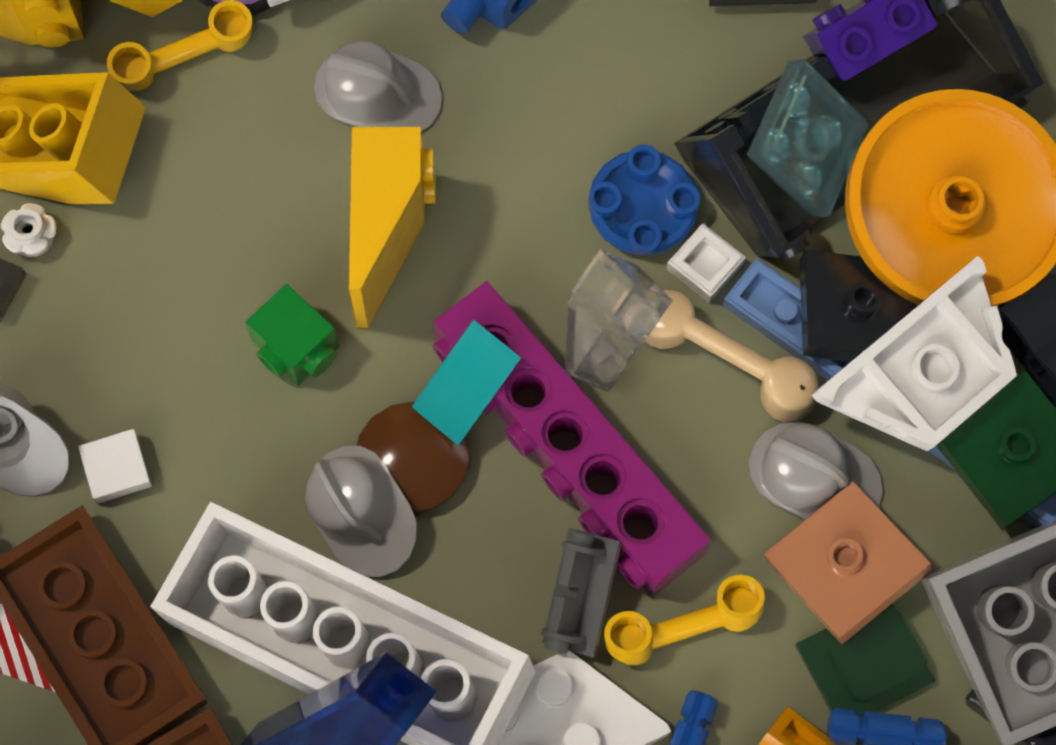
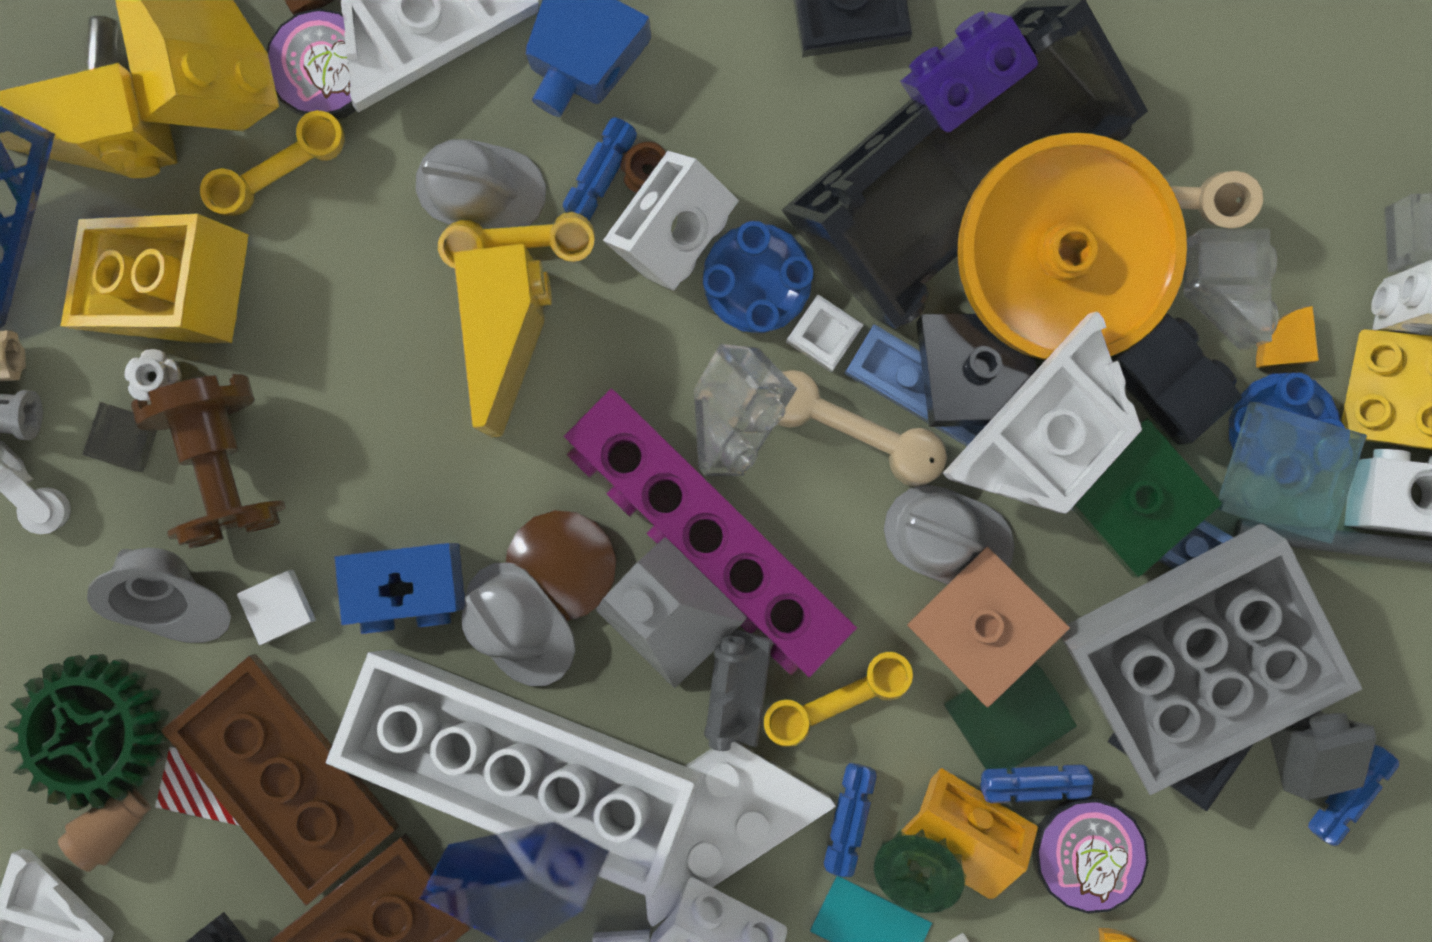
camera: 10 degrees left, 15 degrees up
green brick [245,283,339,386] -> none
teal sticker [412,319,521,446] -> none
clear light blue plate [747,59,869,217] -> none
none -> reddish brown piece [131,374,286,549]
none -> blue brick [334,543,465,634]
none -> yellow bar [438,212,595,269]
none -> blue axle [563,117,637,221]
none -> light grey slope [596,537,747,688]
none -> white brick [603,151,739,291]
none -> reddish brown plate [621,142,667,194]

